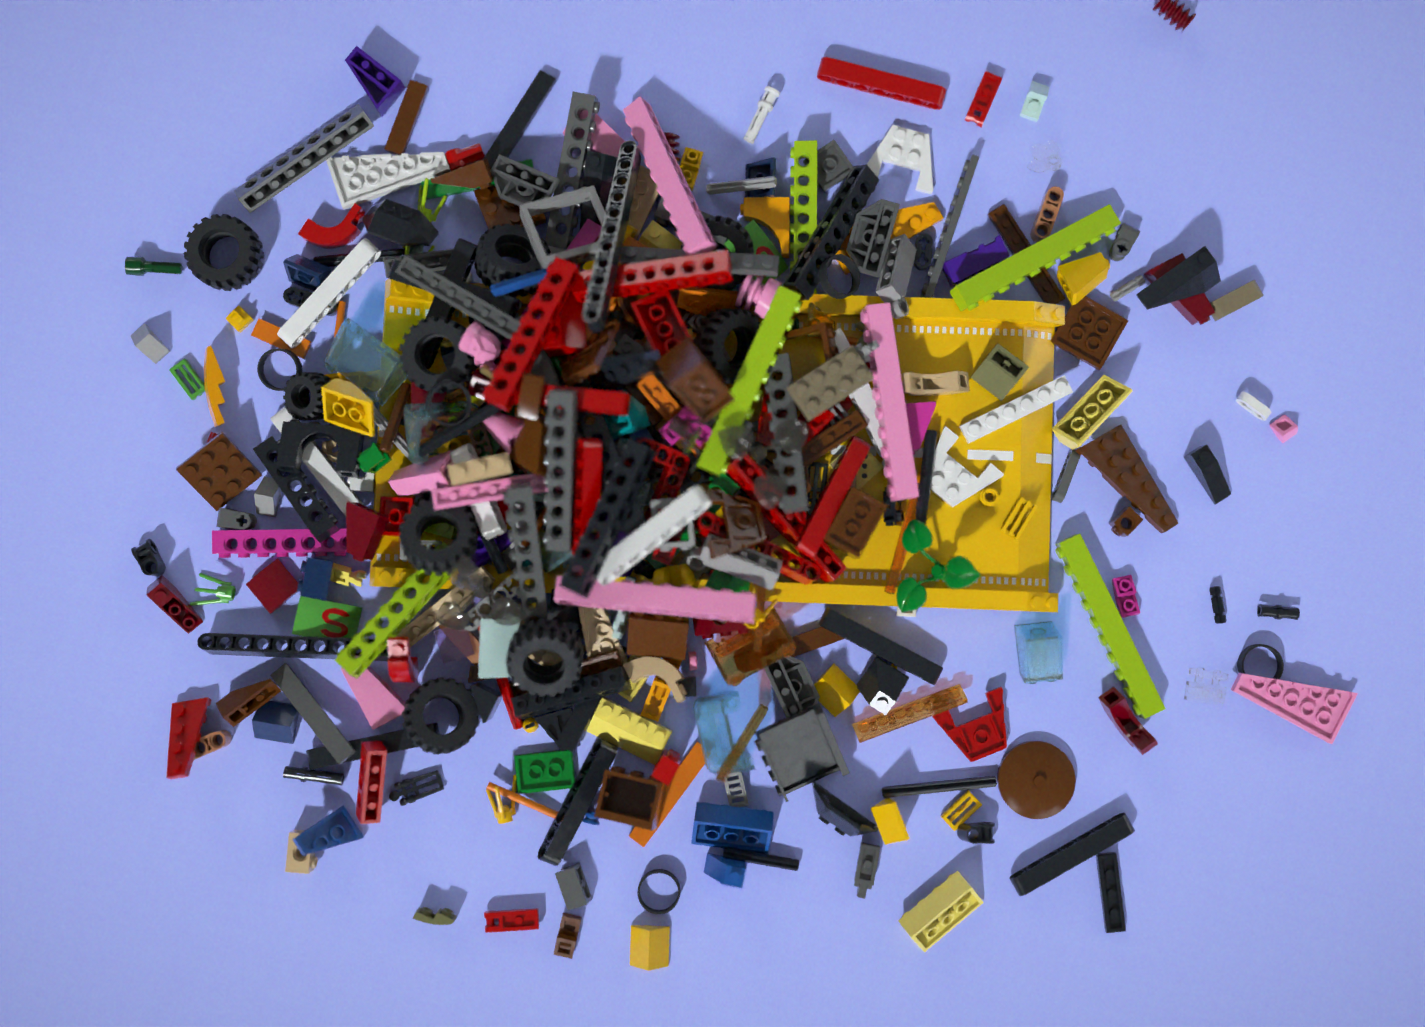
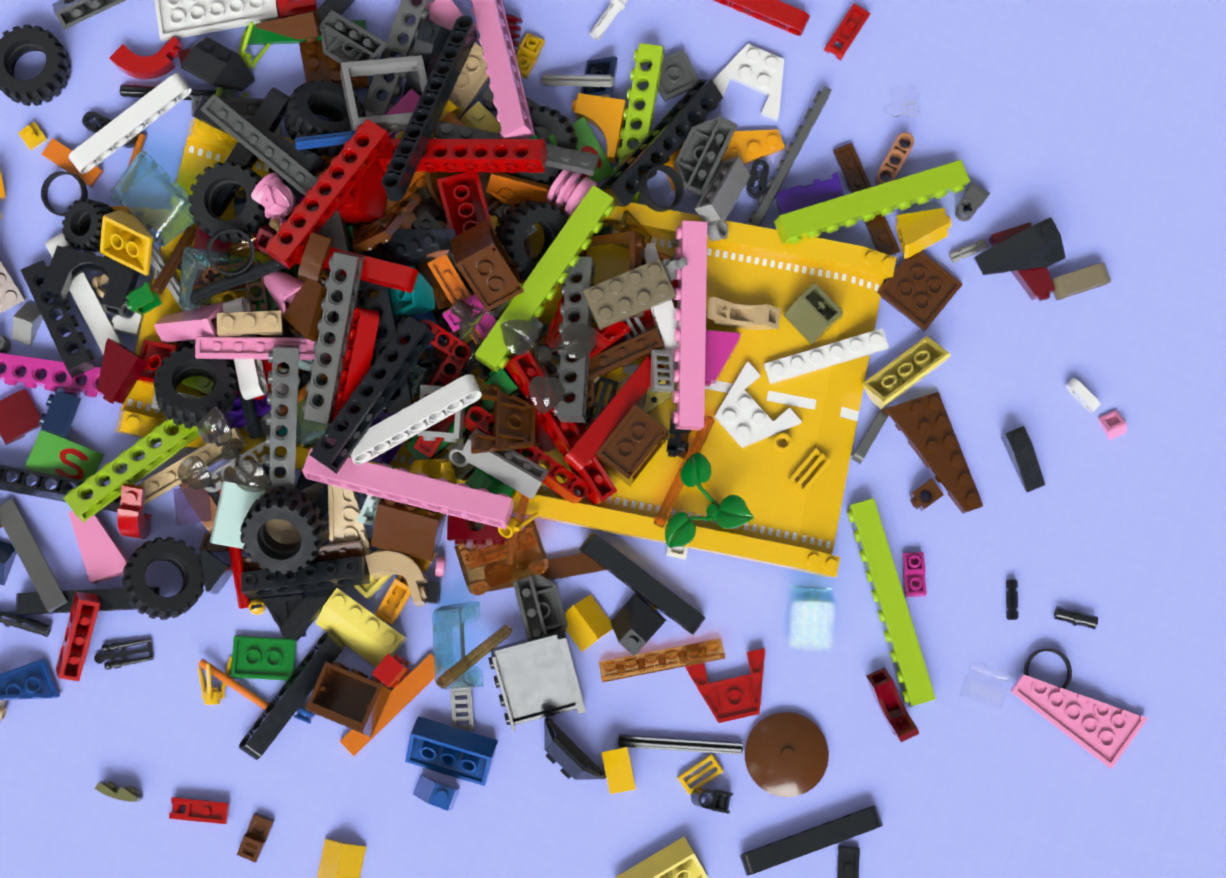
camera: 15 degrees right, 5 degrees down
dark blue slope [283,254,332,292] -> none
light yellow plate [330,563,367,587] -> none
dark grey hinge [555,862,592,911] -> none
black pin [631,559,656,579] -> none
black tyre [637,869,680,915] -> none
black axle [723,847,799,871] -> none
dark grey hinge [854,842,881,899] -> none
black axle [915,430,937,525] -> none
light aqua slope [1019,81,1050,122] -> none
none -> light grey slope [650,350,674,393]

